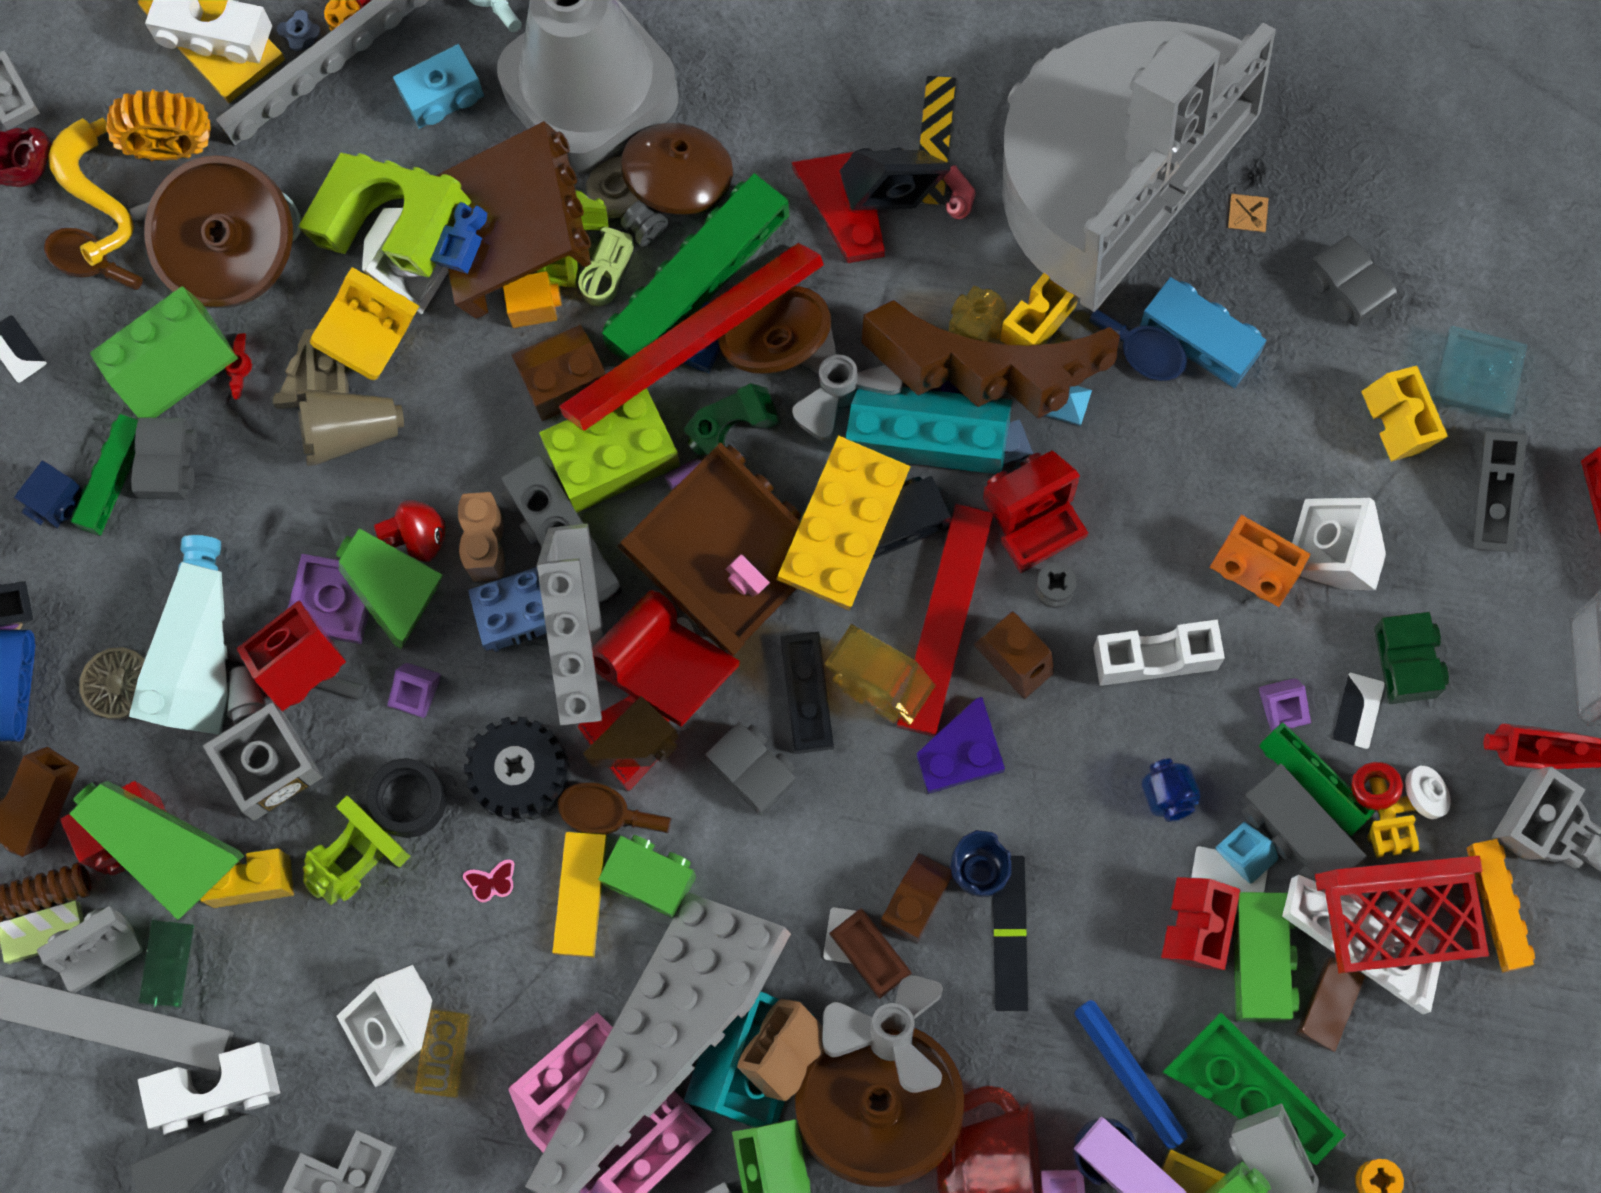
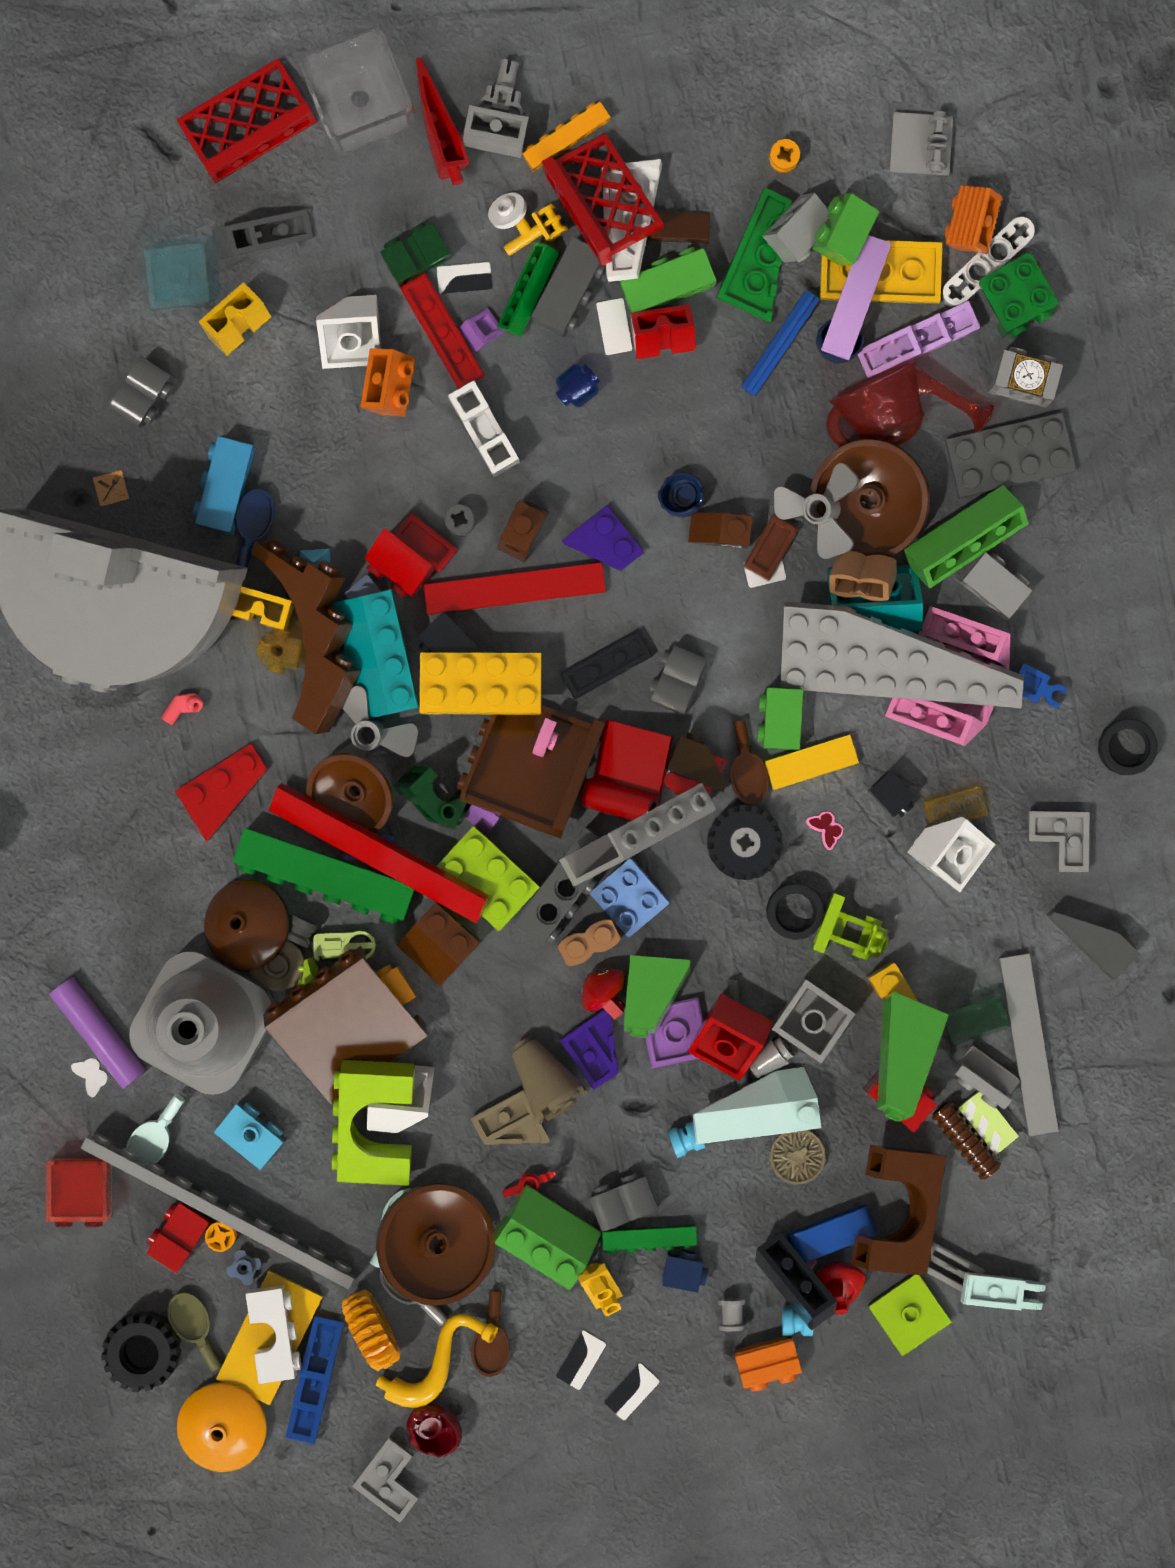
camera: 115 degrees left, 15 degrees up
white arch [137,1042,280,1135] -> none
yellow bracket [310,267,420,380] -> none
medium lavender slope [387,663,441,718] -> none
blue plate [430,202,487,274] -> none
clear yellow brick [825,624,936,726] -> none
black slope [839,147,951,210] -> none
sticker [919,76,956,205] -> none
black sticker [993,856,1028,1011] -> none
medium azure slope [1215,821,1278,884] -> none
red piece [1351,762,1403,811] -> none
none -> blue slope [285,1316,344,1445]
none -> red tile [399,273,485,389]
none -> dark purple wing [560,1010,619,1090]
none -> yellow hips [578,1263,623,1316]
none -> black brick [867,770,916,818]

